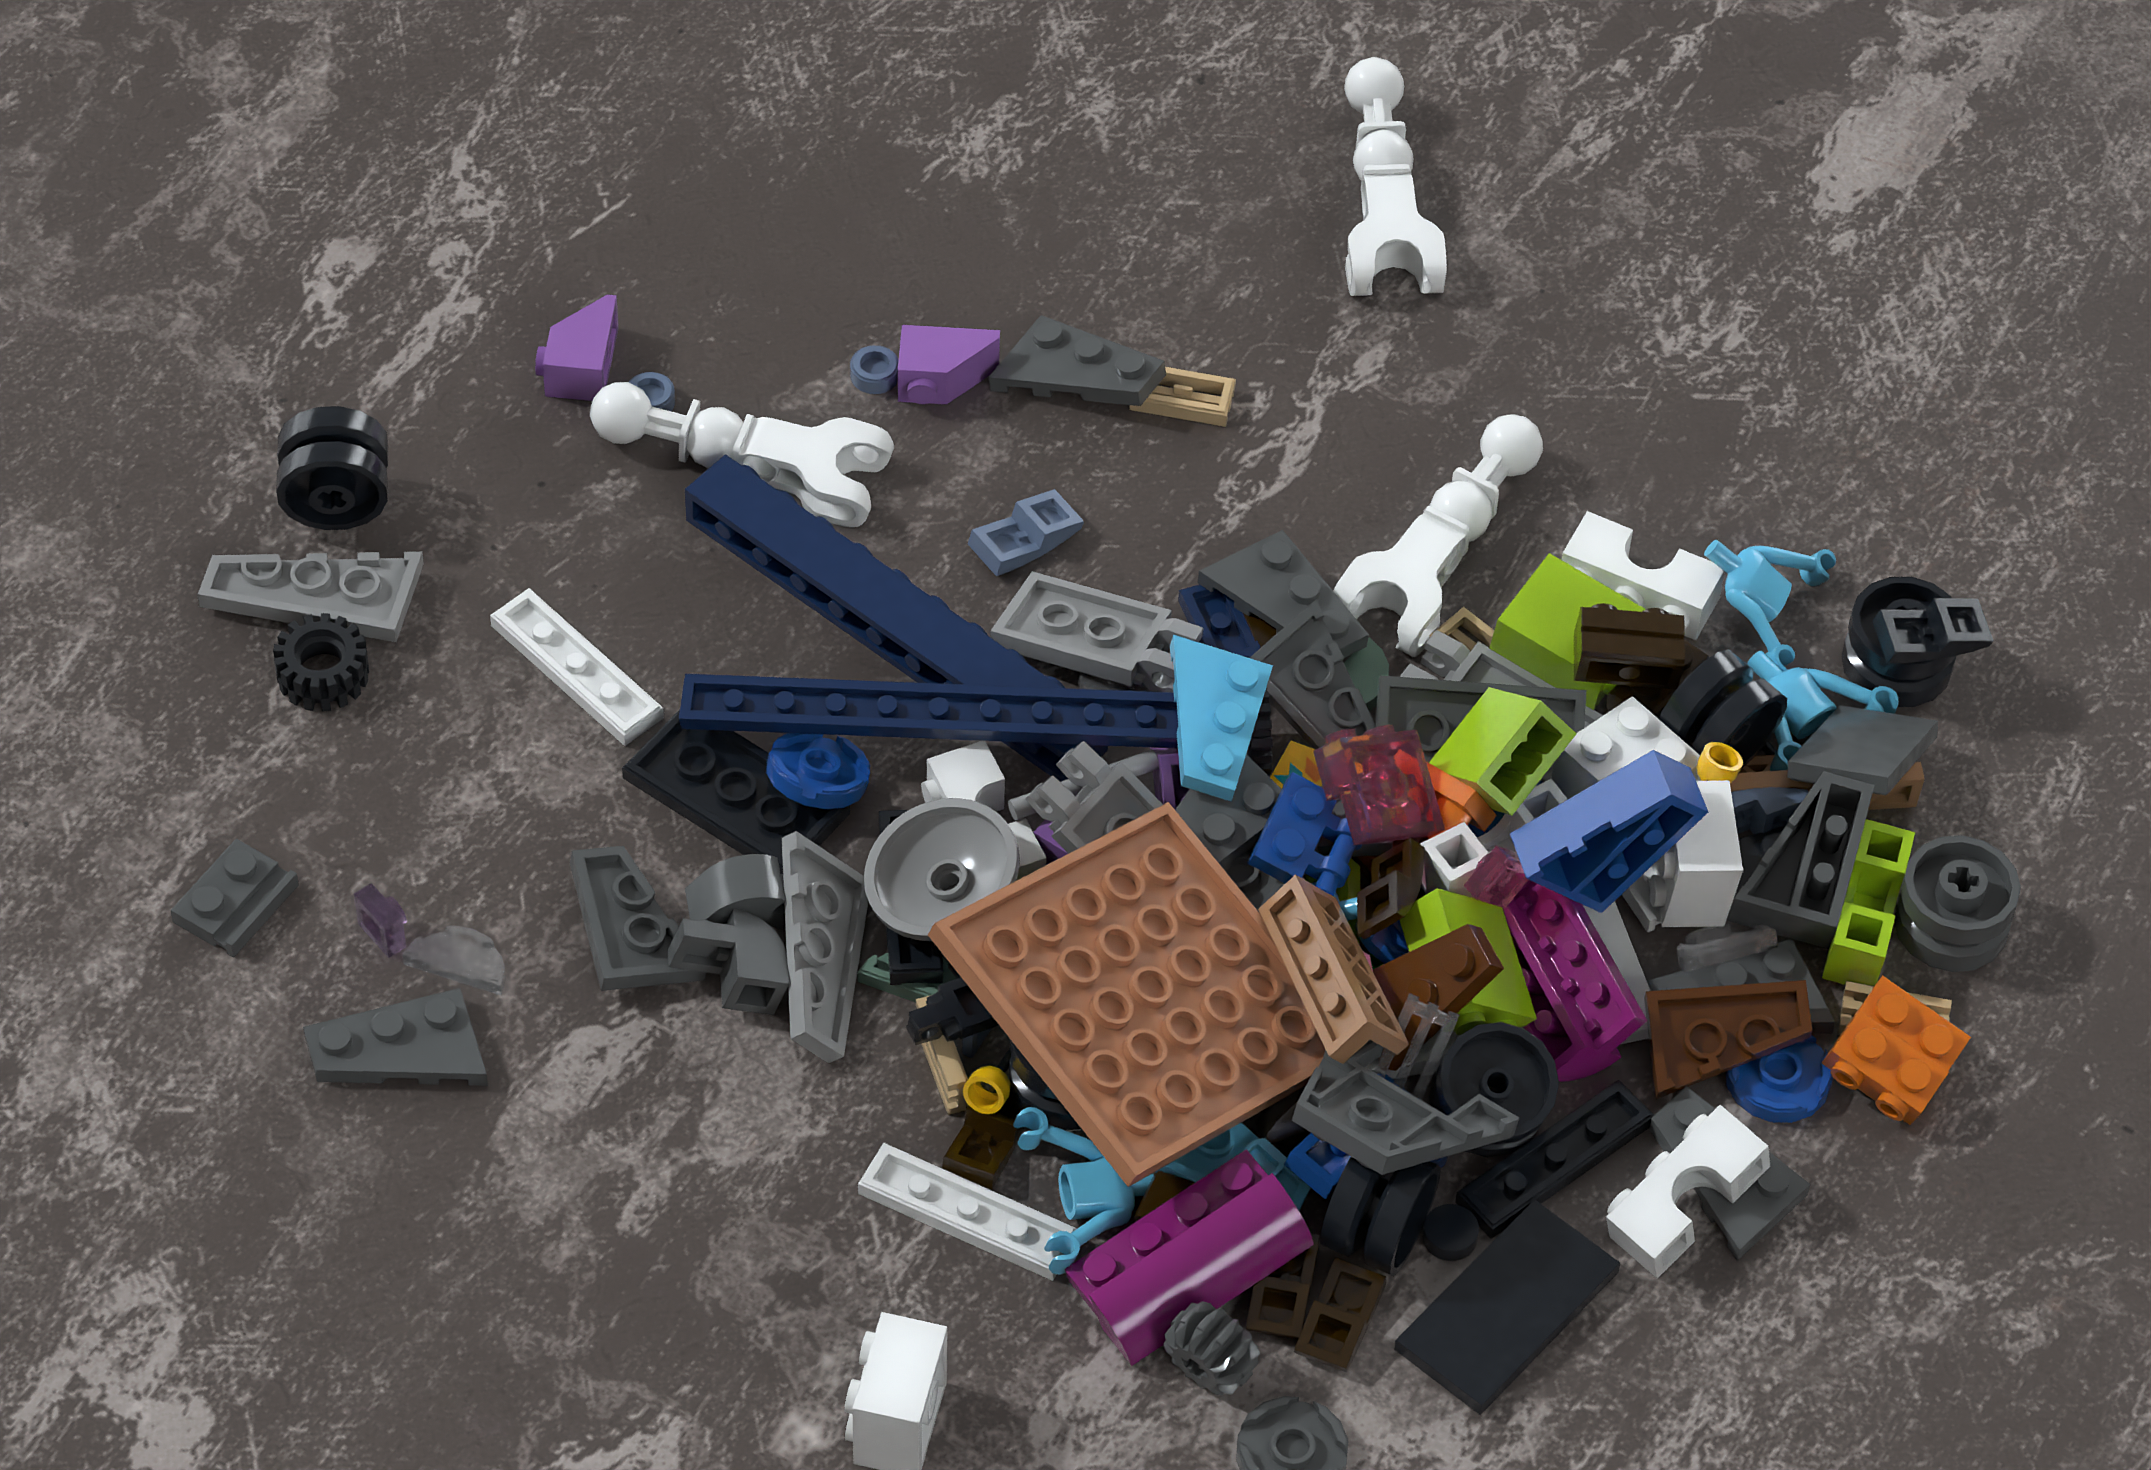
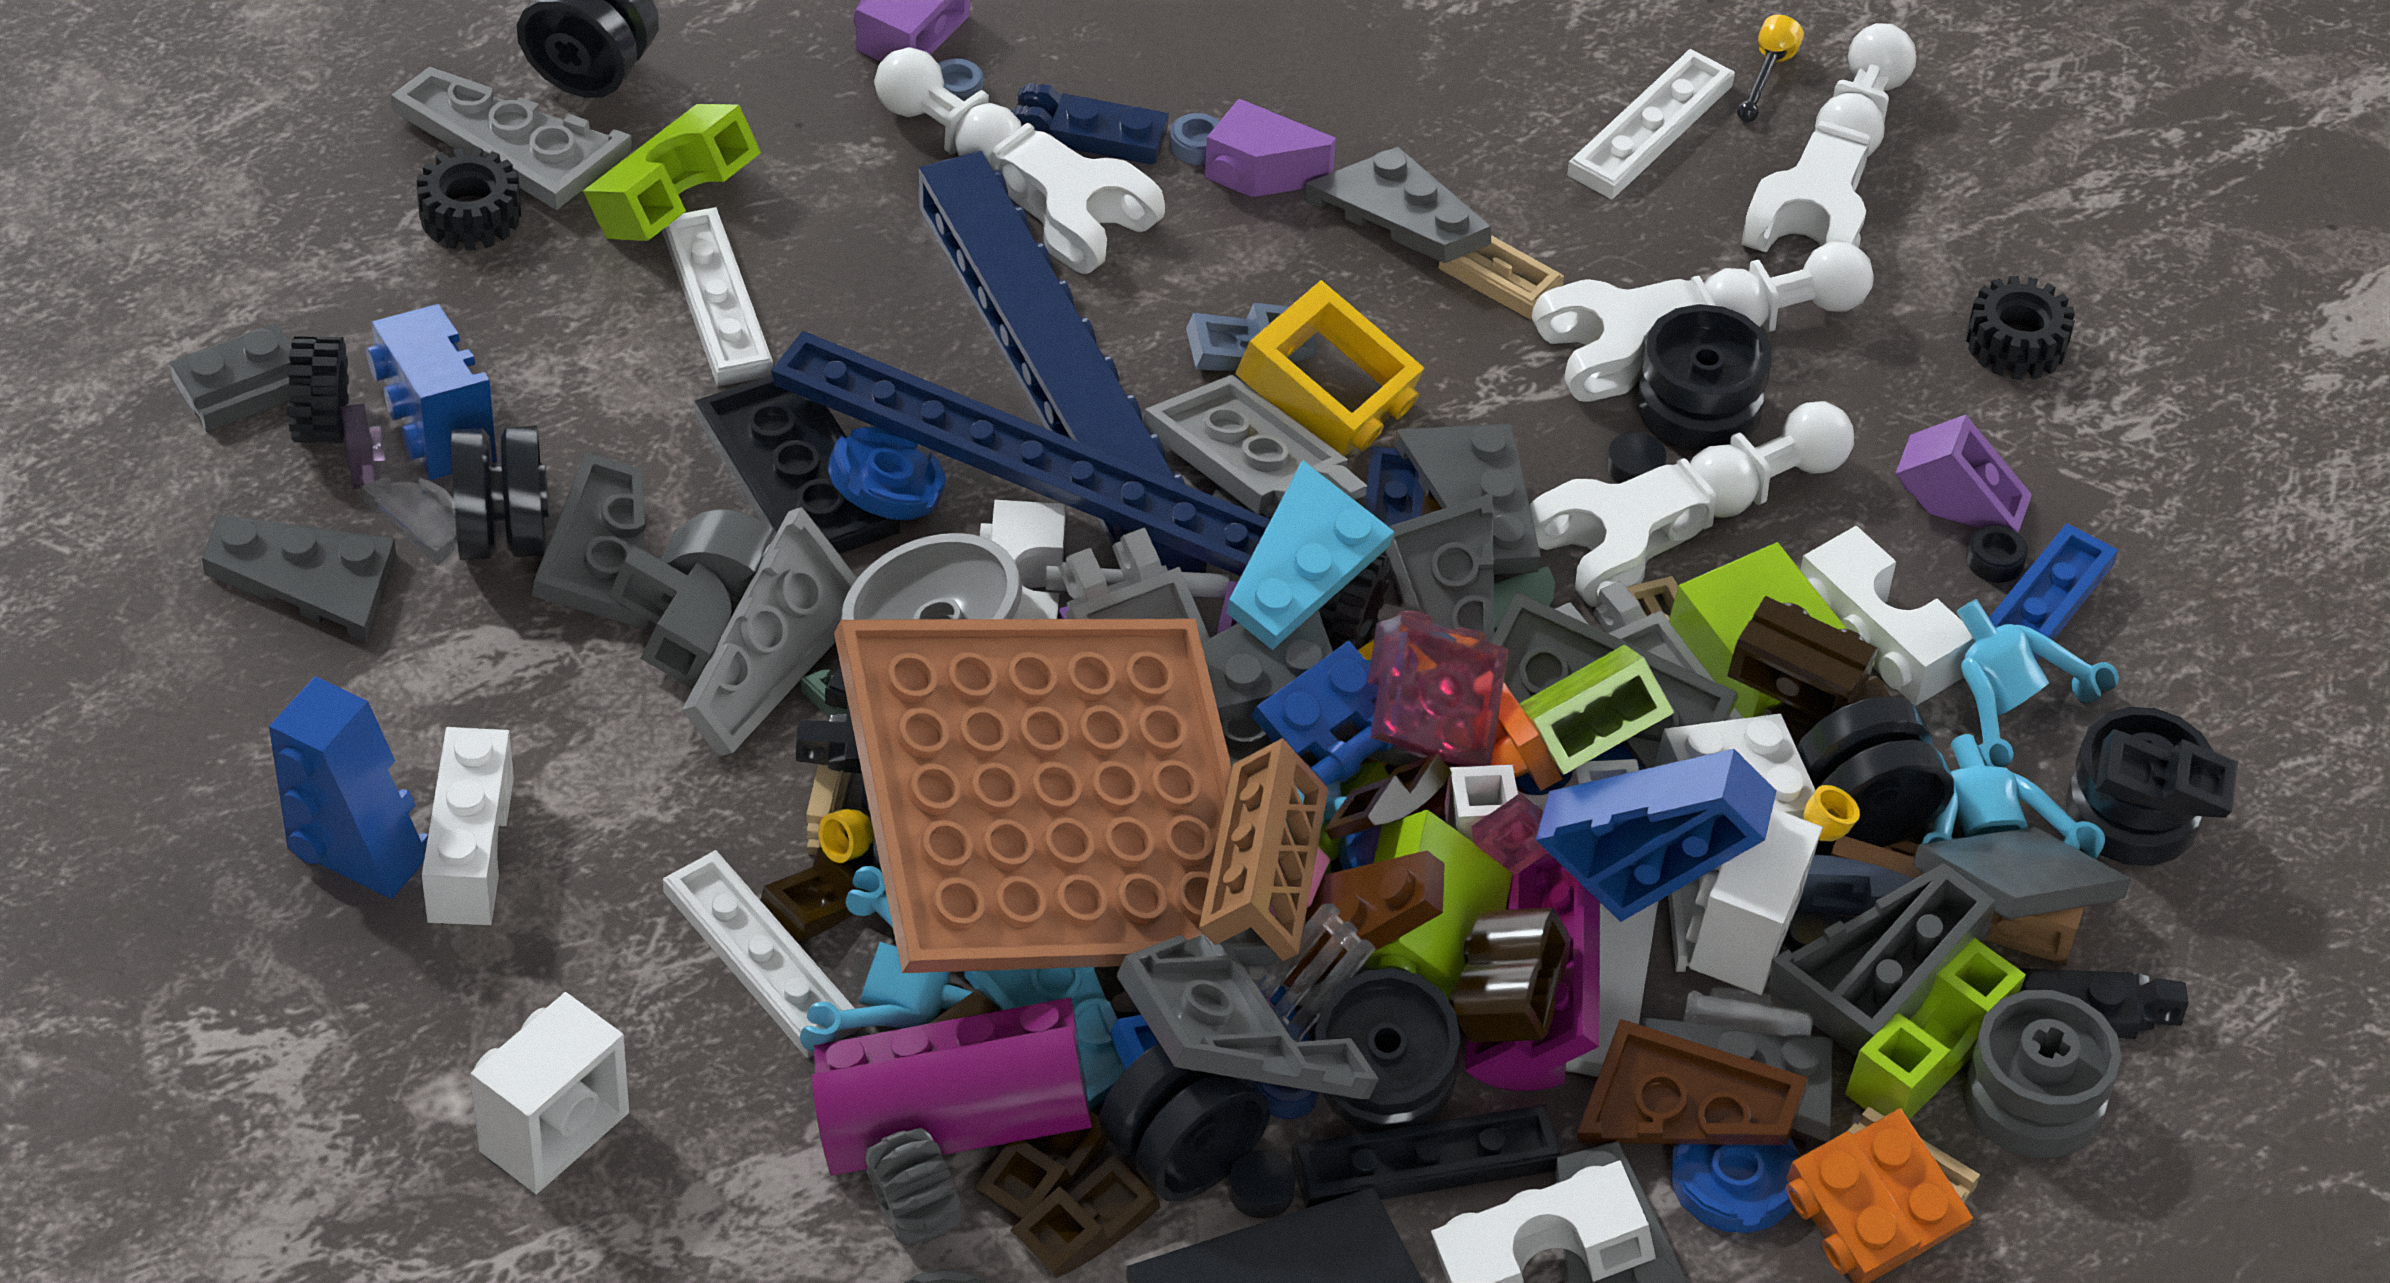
camera: 25 degrees right, 5 degrees down
none -> blue wedge [269,676,428,900]
none -> black tyre [287,336,349,443]
none -> blue wedge [366,304,497,480]
none -> white arch [422,727,514,925]
none -> black wheel [451,425,549,560]
none -> lime arch [583,104,761,241]
none -> dark blue hinge [1011,82,1169,165]
none -> yellow window [1235,280,1424,457]
none -> dark brown brick [1449,907,1570,1043]
none -> white piece [1532,242,1874,402]
none -> white tile [1567,49,1735,200]
none -> black tile [1606,432,1667,484]
none -> black wheel [1637,304,1772,451]
none -> hinge [1737,15,1804,122]
none -> medium lavender slope [1895,415,2032,533]
none -> black tyre [1966,276,2075,380]
none -> black tile [1966,525,2028,583]
none -> blue plate [1989,523,2118,661]
none -> black hinge [2018,968,2189,1039]

